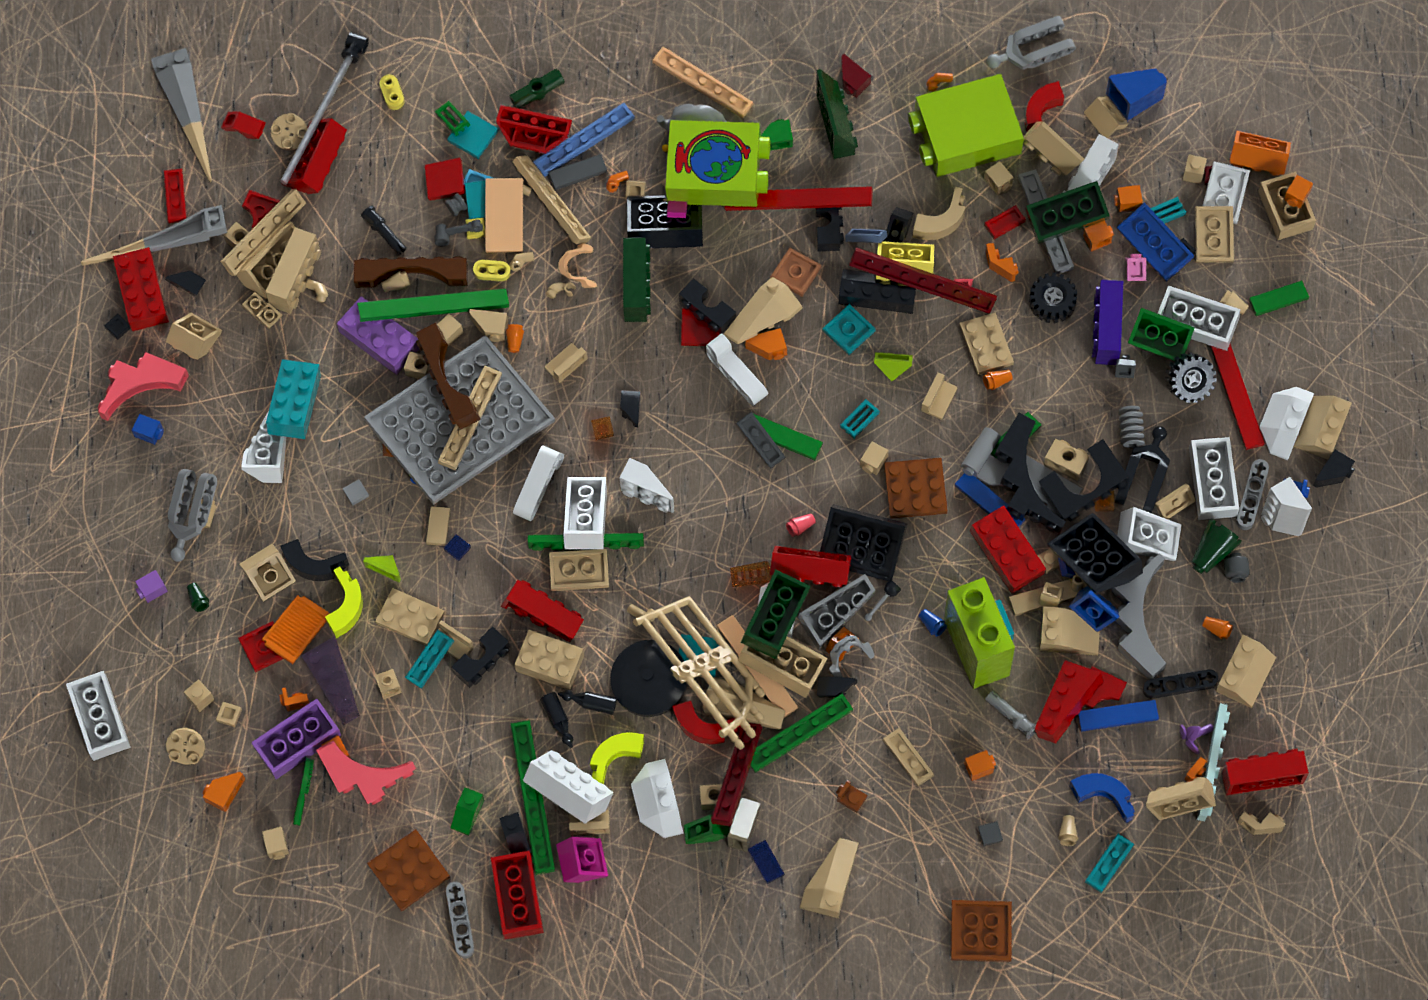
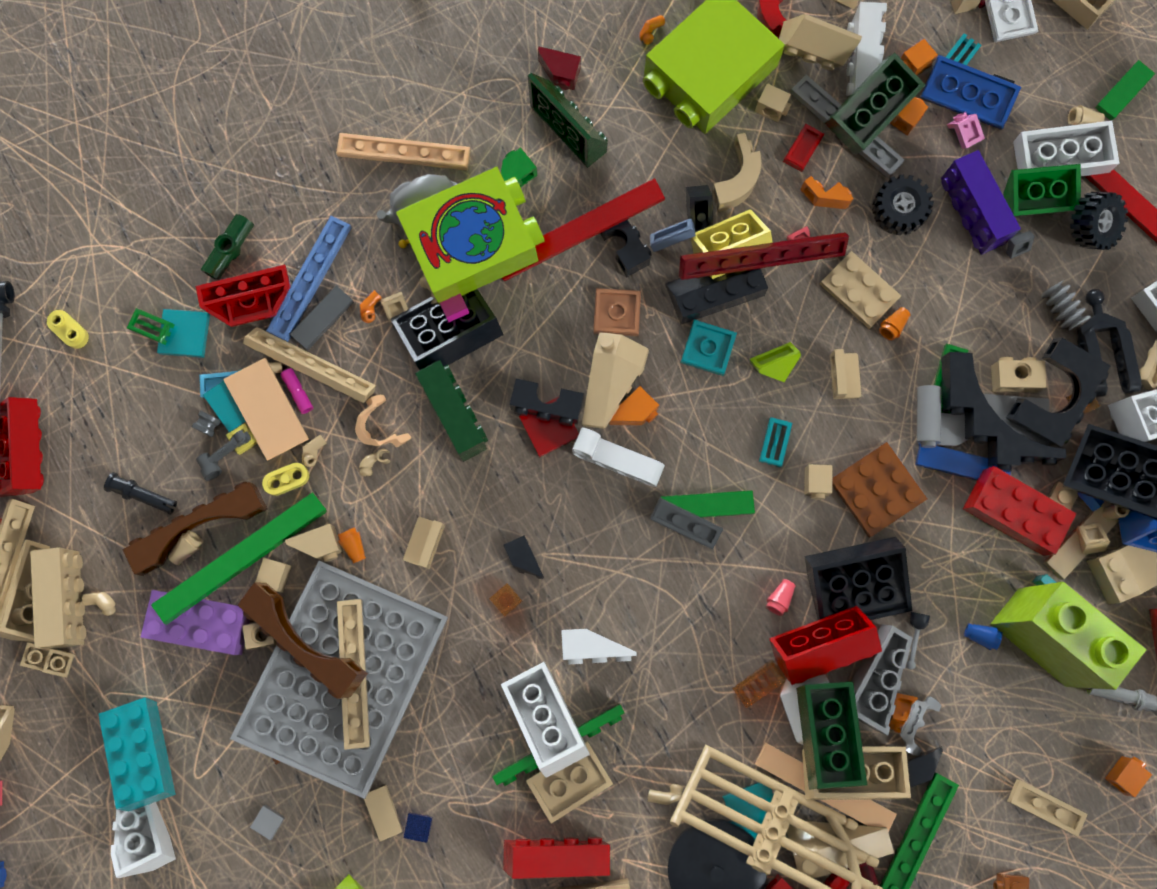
camera: 30 degrees left, 10 degrees up
red tile [425,157,465,201] -> none
white beam [513,445,564,521] -> none
tan tile [1195,206,1234,262] -> none
none -> dark pink piece [280,368,314,414]

